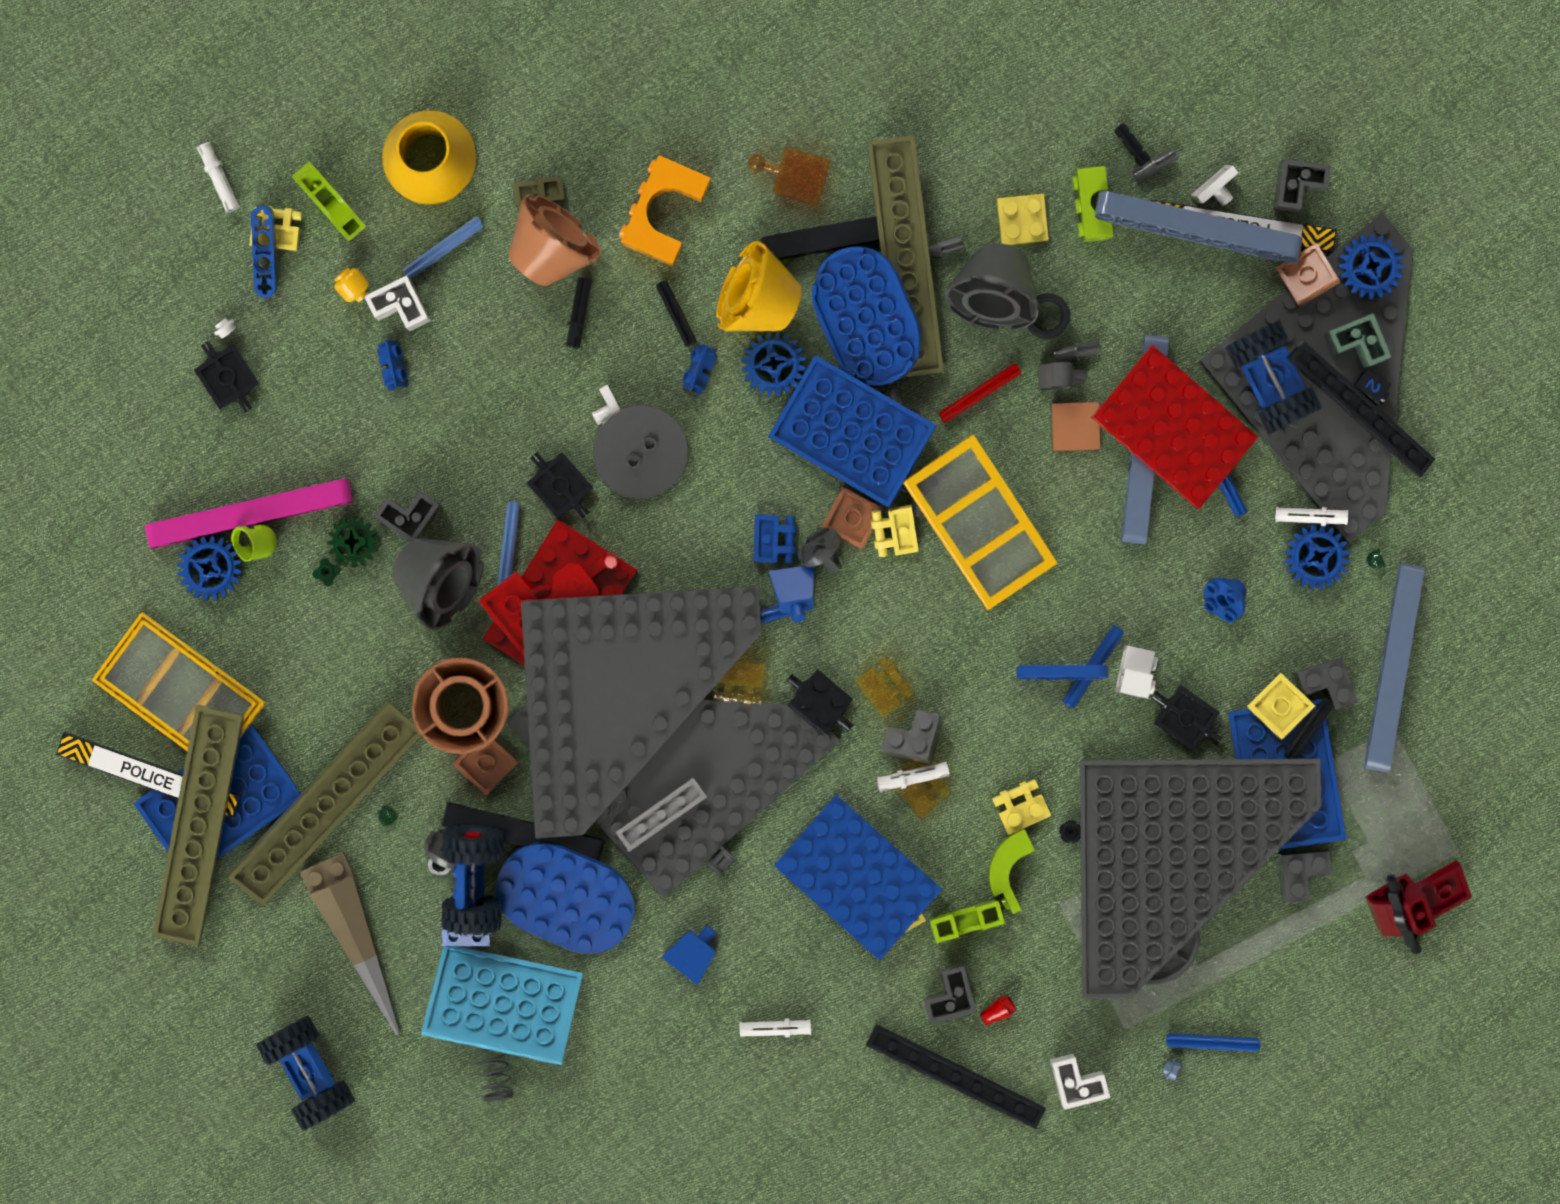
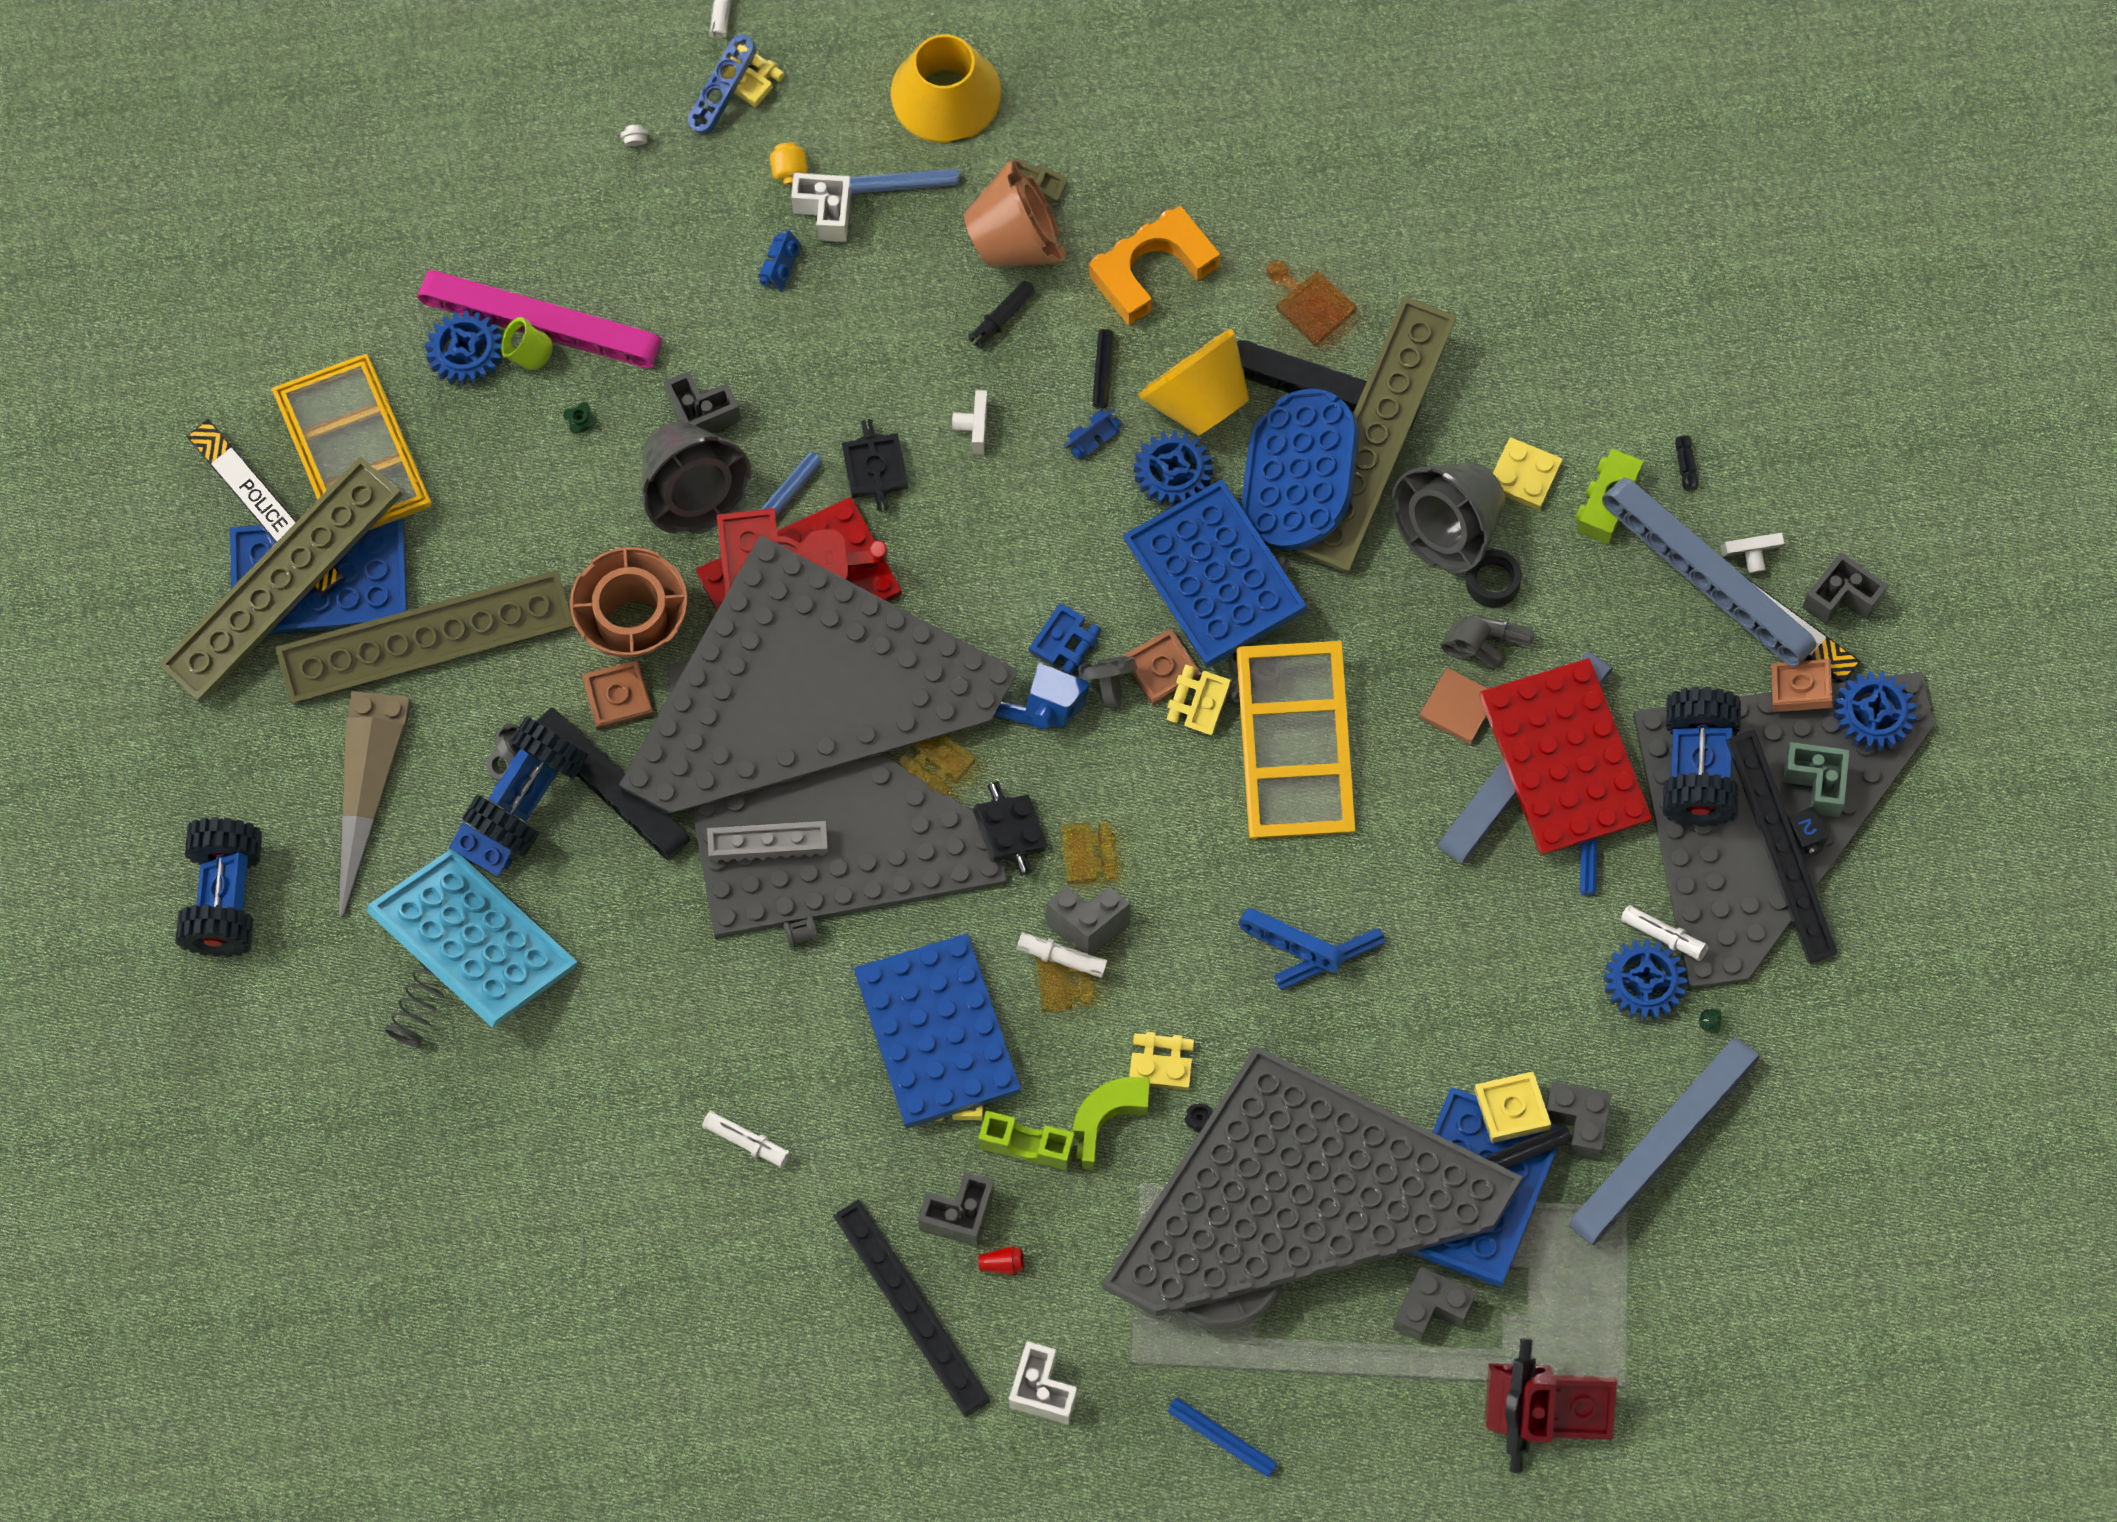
camera: 30 degrees right, 20 degrees down
black plate [194,341,260,413] -> none
lime arch [291,161,366,242] -> none
dark green gear [327,516,380,568] -> none
clear green hinge [377,805,398,826] -> none
blue plate [496,842,635,954] -> none
dark grey plate [593,404,688,498] -> none
blue torso [662,925,717,985] -> none
dark grey axle [928,237,964,259] -> none
red axle [938,363,1021,423] -> none
white brick [1115,646,1158,698] -> none
dark grey axle [1131,149,1178,184] -> none
black plate [1151,685,1223,751] -> none
sand blue plate [1163,1058,1182,1081] -> none
blue plate [1204,578,1247,623] -> none

